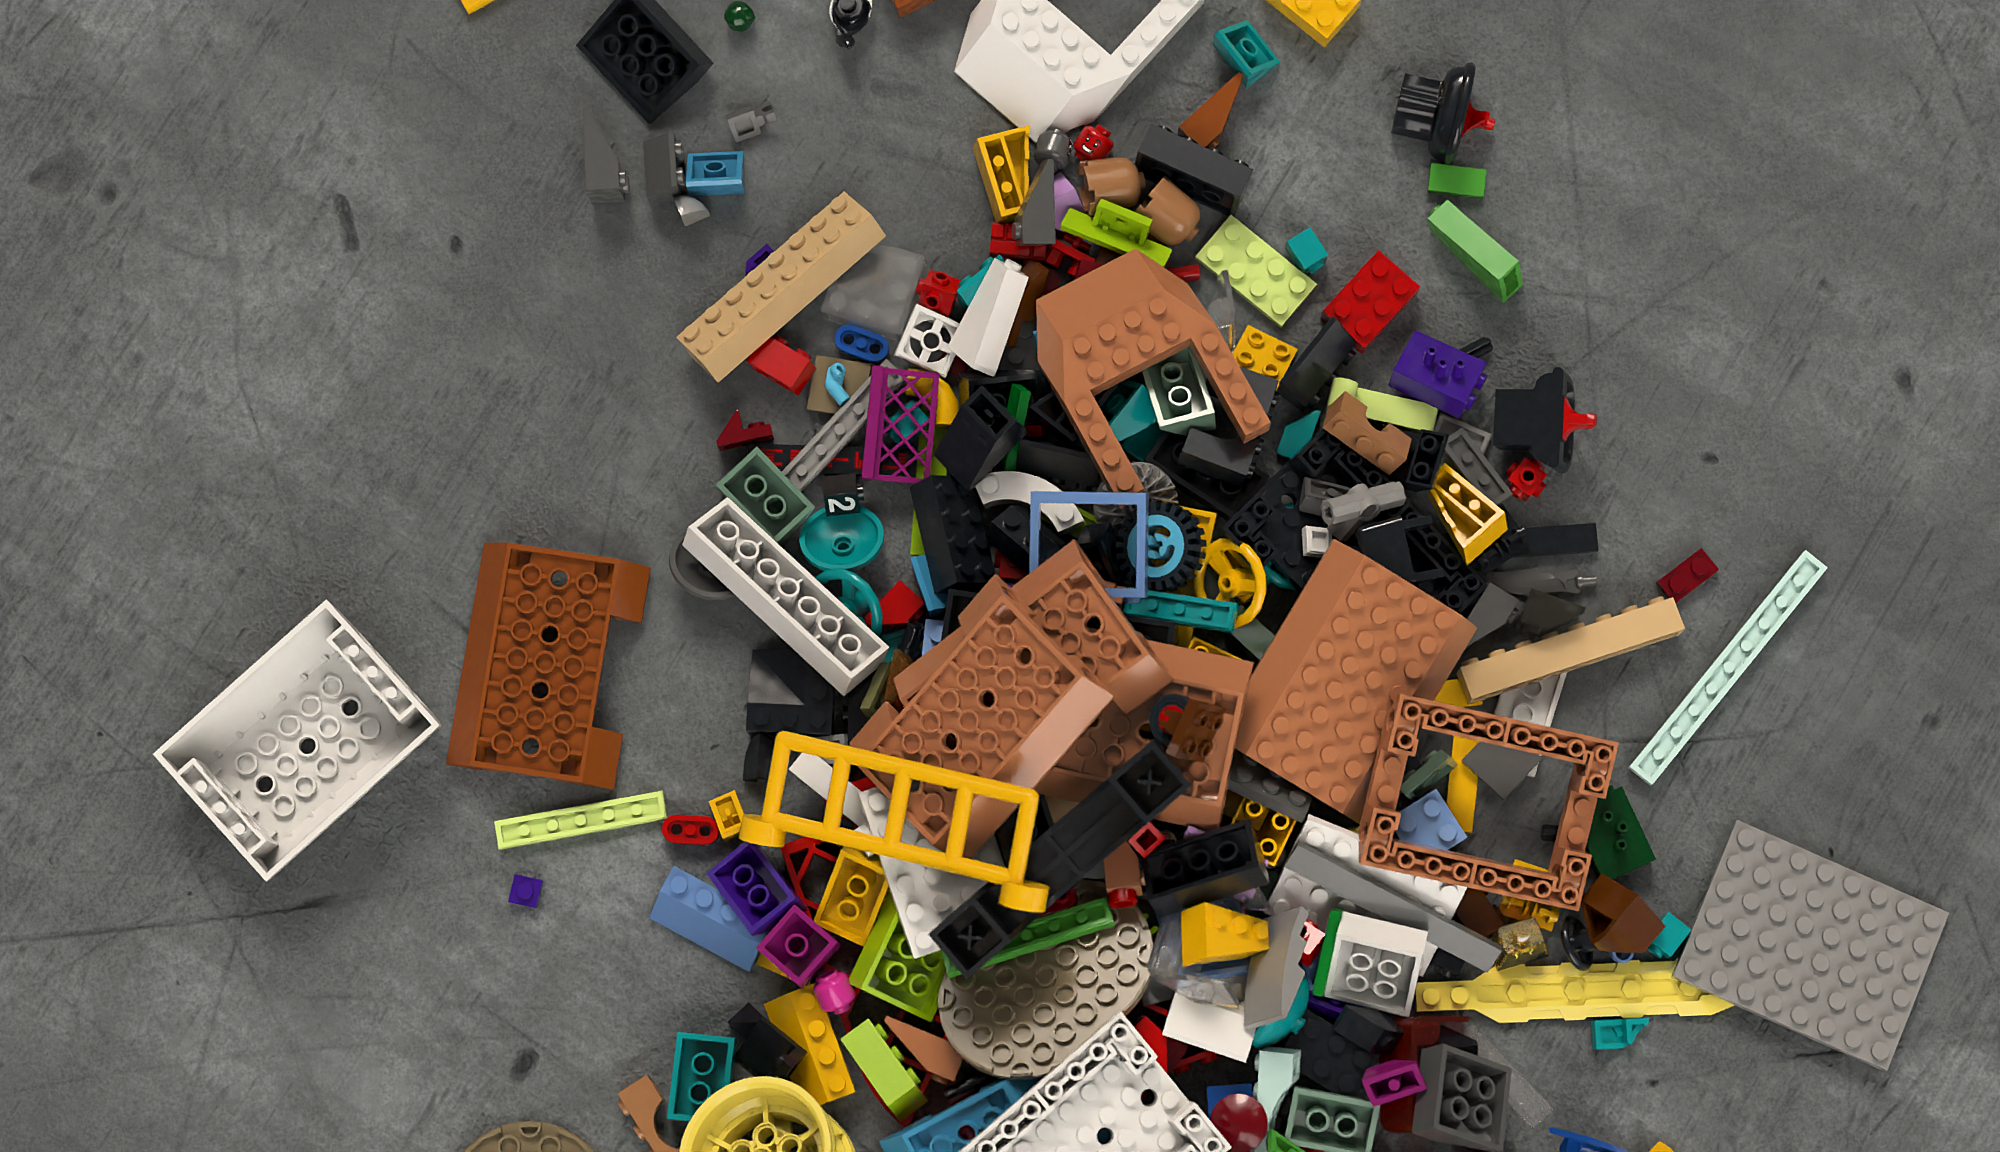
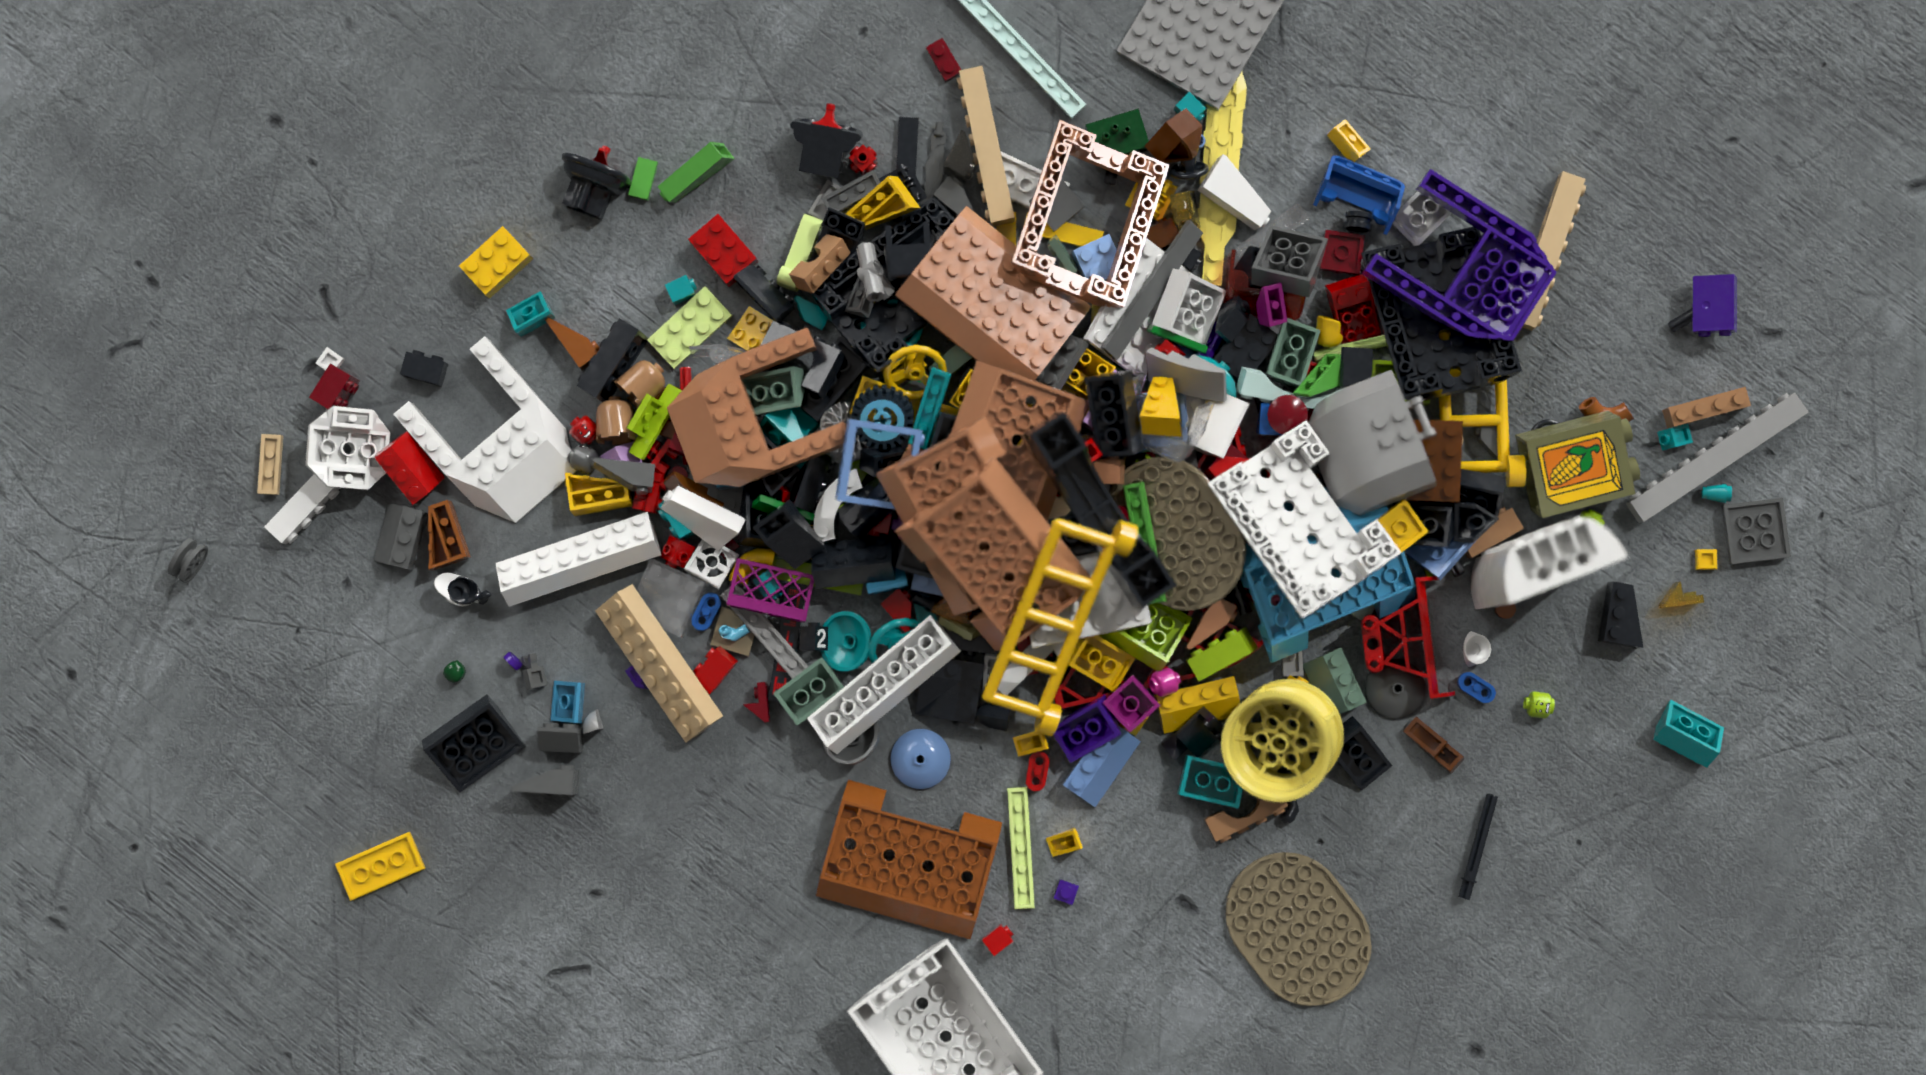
camera: 85 degrees left, 5 degrees up
red tile [1108,888,1138,909] -> none
reddish brown plate [1149,693,1226,762] -> none
white tile [1302,526,1332,558] -> none
dark purple piece [1388,330,1493,419] -> none
teal slope [1590,1018,1649,1050] -> none
none -> white brick [496,512,661,607]
none -> dark purple tile [503,652,523,671]
none -> medium blue dish [891,729,951,789]
none -> red brick [982,924,1014,956]
none -> yellow slope [1046,827,1083,857]
none -> white slope [1198,154,1271,230]

